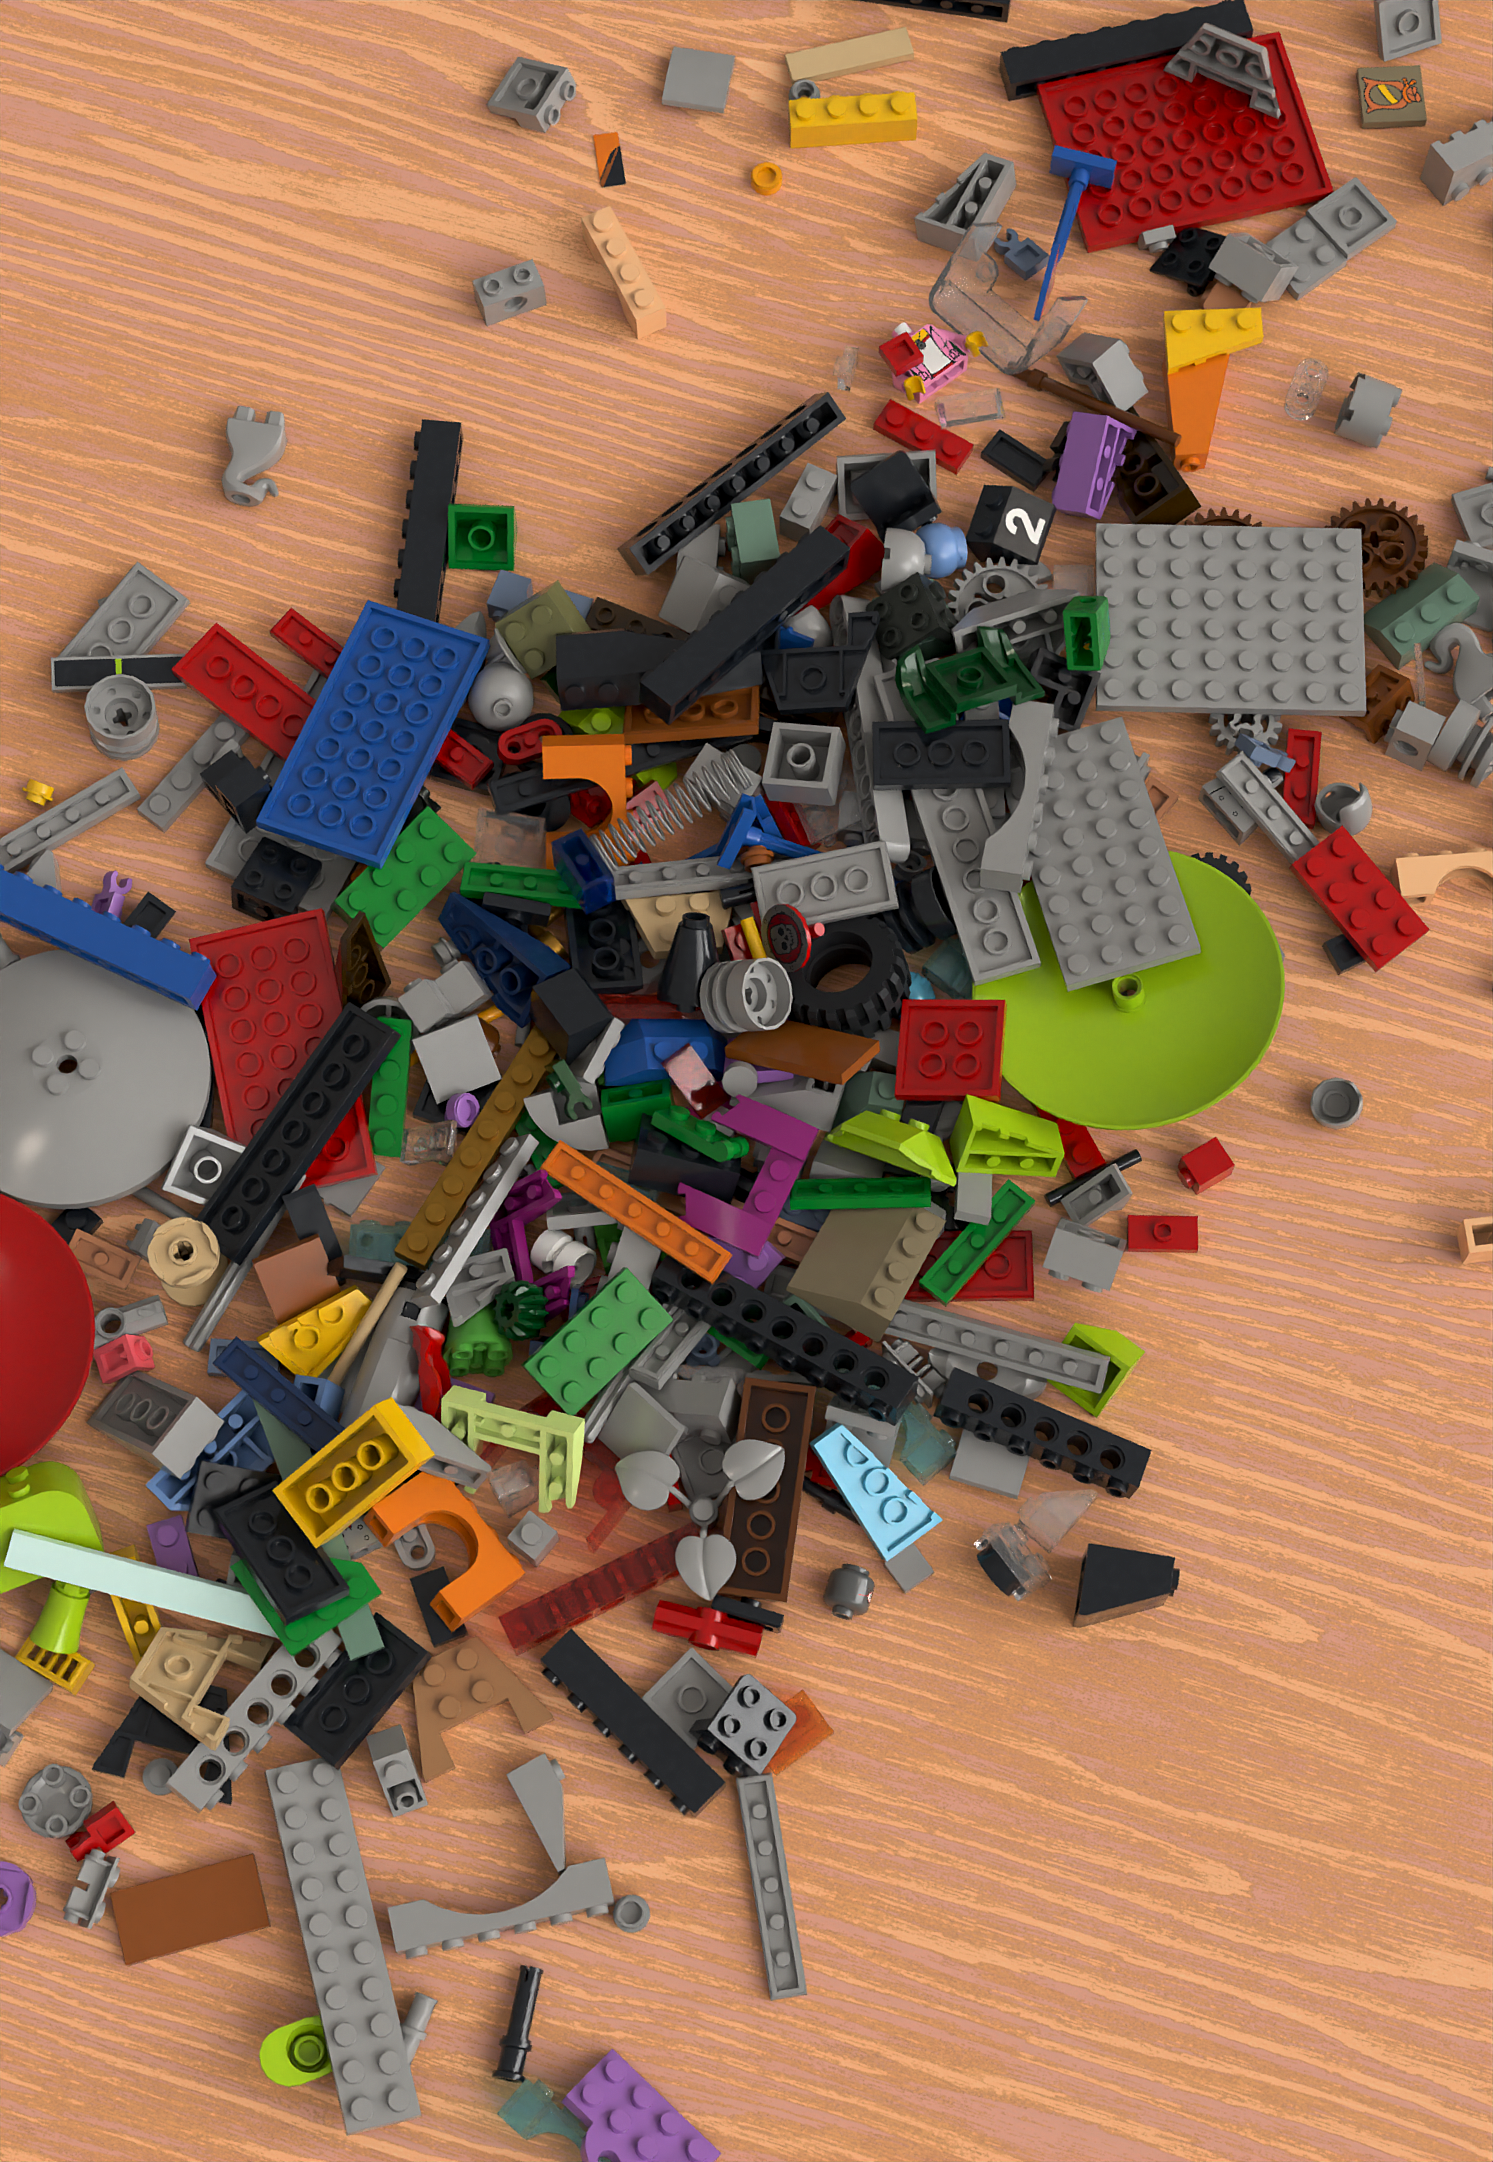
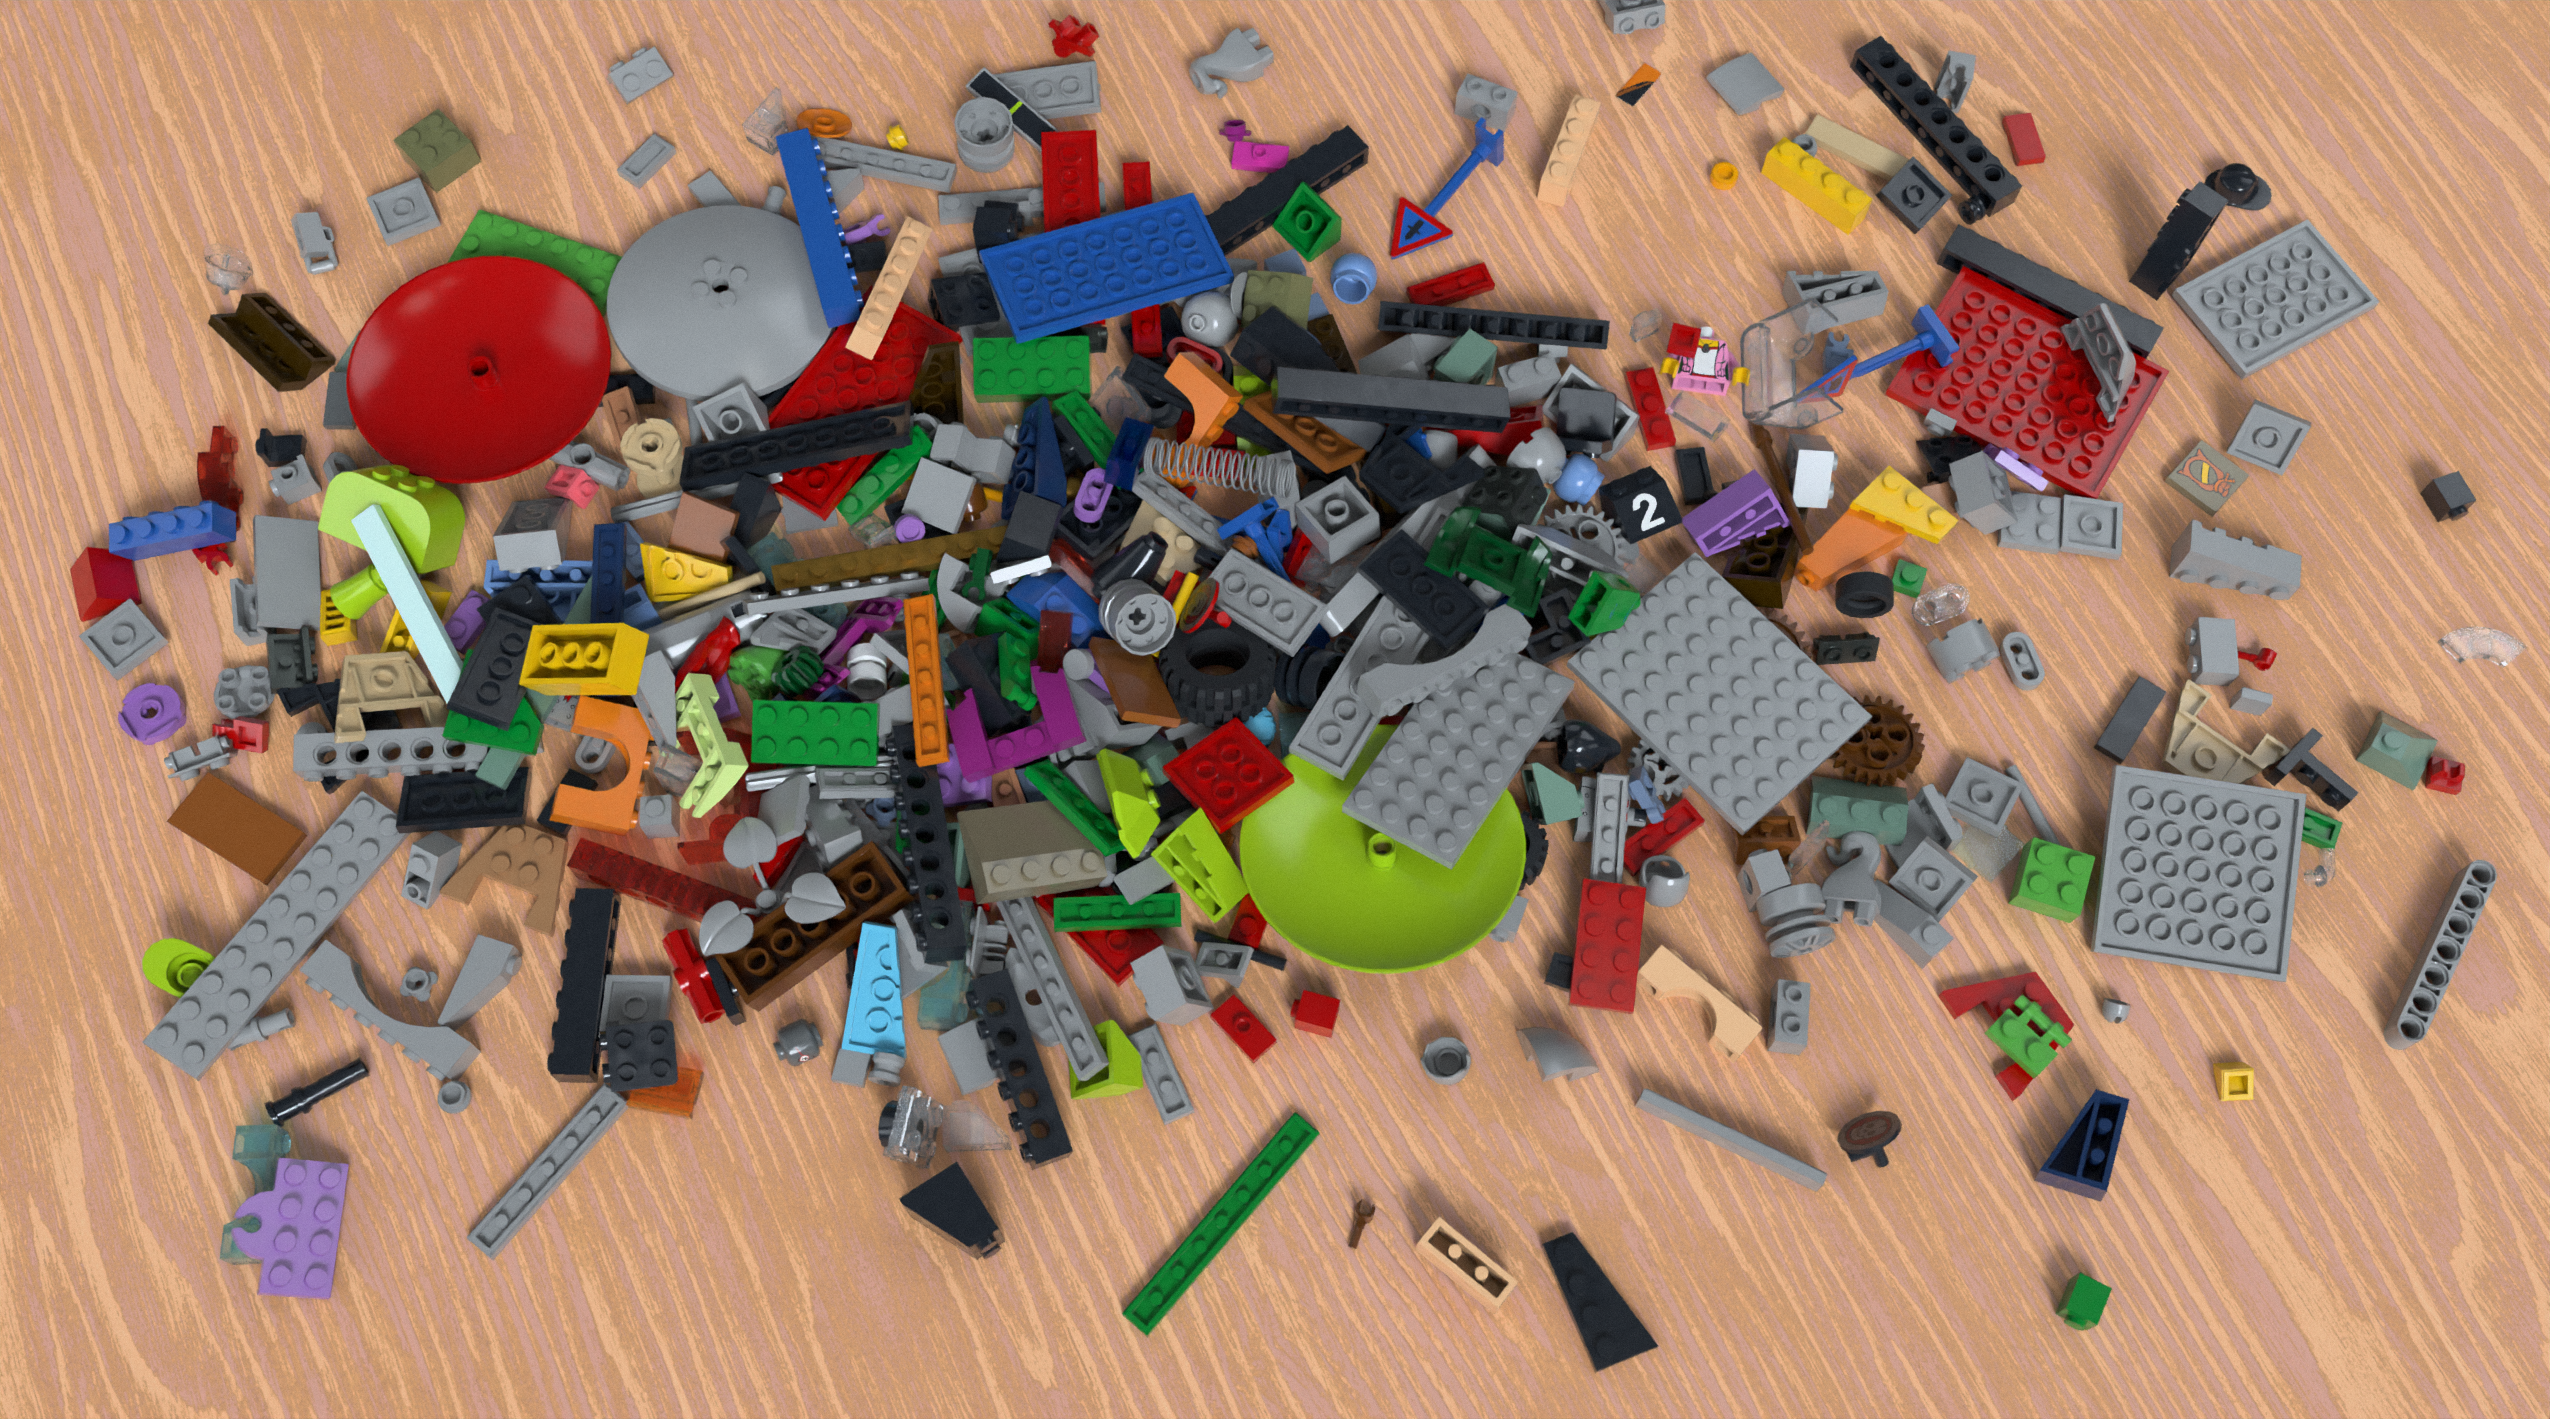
camera: 45 degrees right, 5 degrees down
none -> pearl dark grey bracket [266,626,318,694]
none -> light grey plate [400,966,438,1002]
none -> light nougat arch [845,216,932,360]
none -> light grey wheel [868,1052,906,1087]
none -> red hips [1048,15,1099,58]
none -> medium lavender plate [1073,468,1114,523]
none -> green tile [1122,1112,1320,1337]
none -> light grey tile [1126,1023,1194,1125]
none -> magenta plate [1219,120,1251,142]
none -> dark pink plate [1231,141,1289,173]
none -> medium blue piece [1330,253,1377,304]
none -> reddish brown hand [1348,1200,1375,1249]
none -> blue piece [1390,117,1504,260]
none -> red tile [1406,262,1495,306]
none -> light grey brick [1516,1027,1599,1082]
none -> sand green slope [1520,762,1585,825]
none -> light grey plate [1536,344,1568,363]
none -> black piece [1557,719,1621,774]
none -> pearl dark grey hinge [1813,632,1880,665]
none -> black tyre [1835,571,1894,618]
none -> black plate [1876,156,1952,234]
none -> green plate [1891,559,1927,599]
none -> black bush [1958,196,1986,225]
none -> plate [1983,443,2049,492]
none -> light grey plate [2000,632,2045,691]

